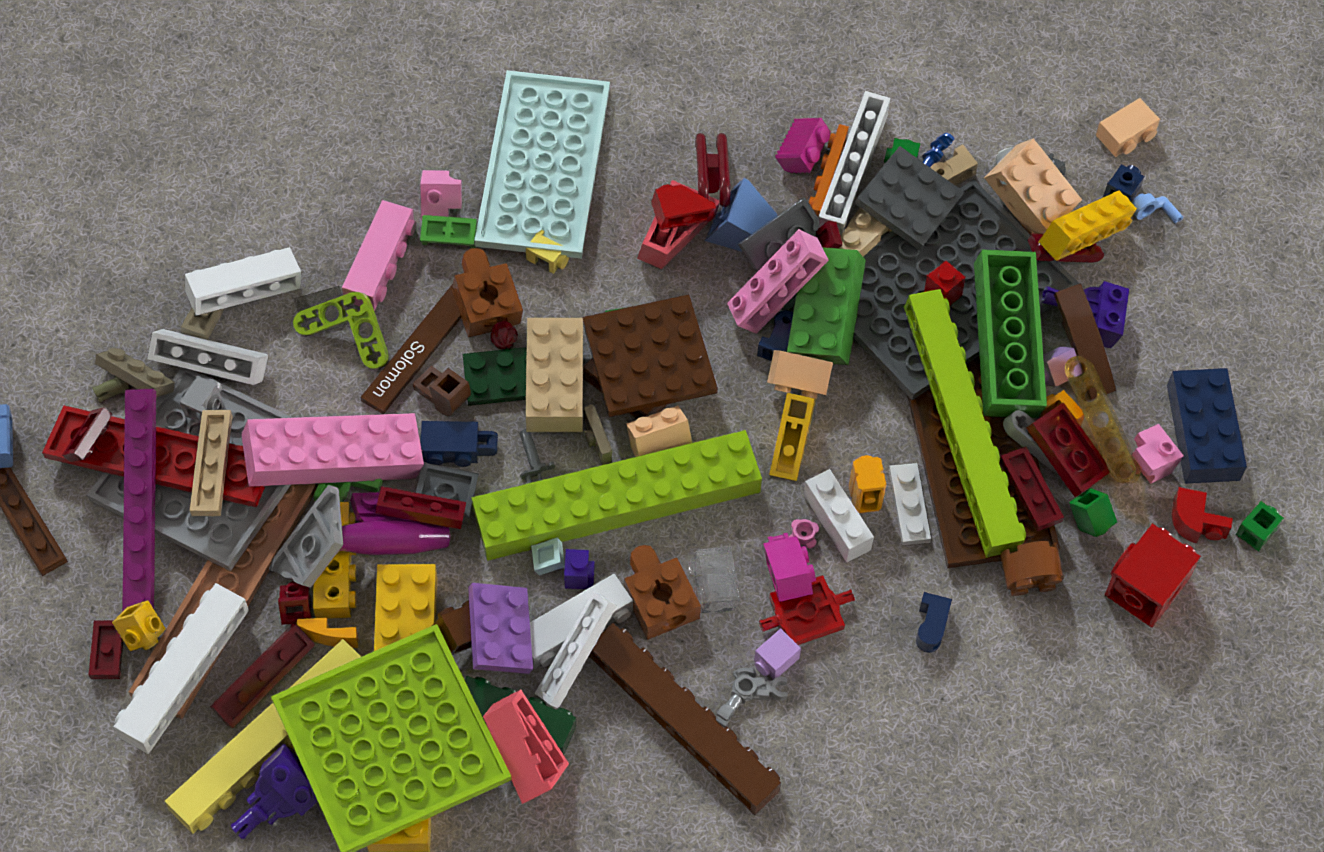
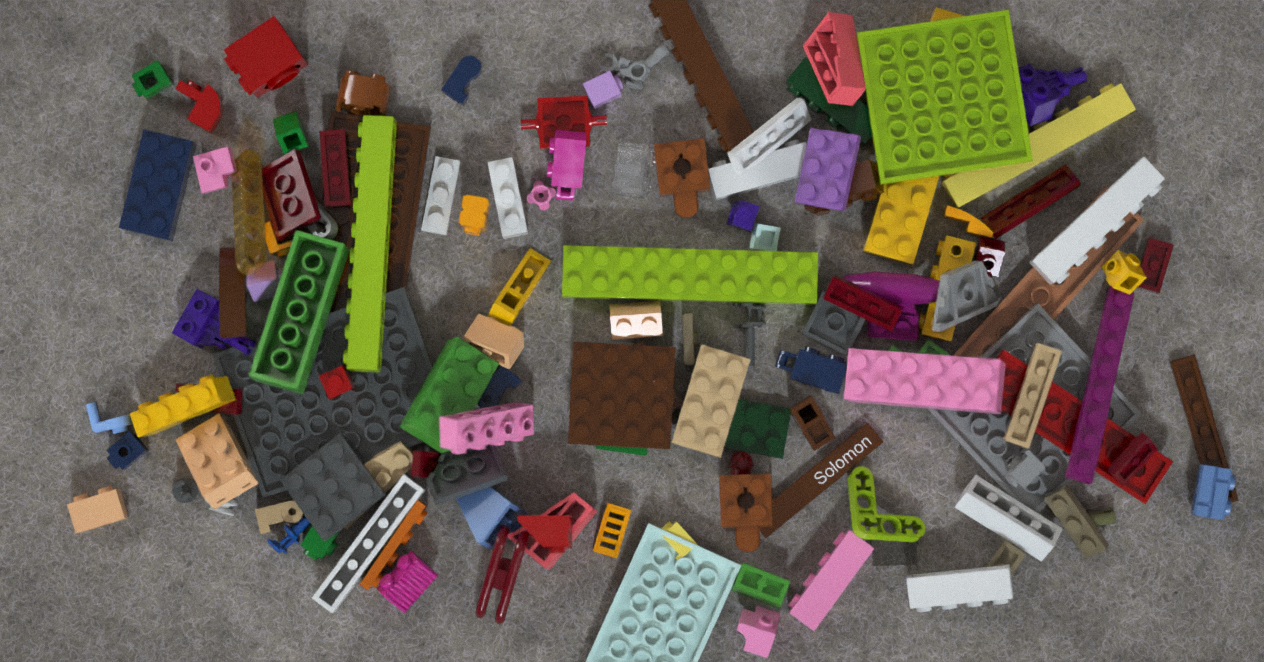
camera: 155 degrees left, 25 degrees up
none -> light orange slope [593,503,632,558]

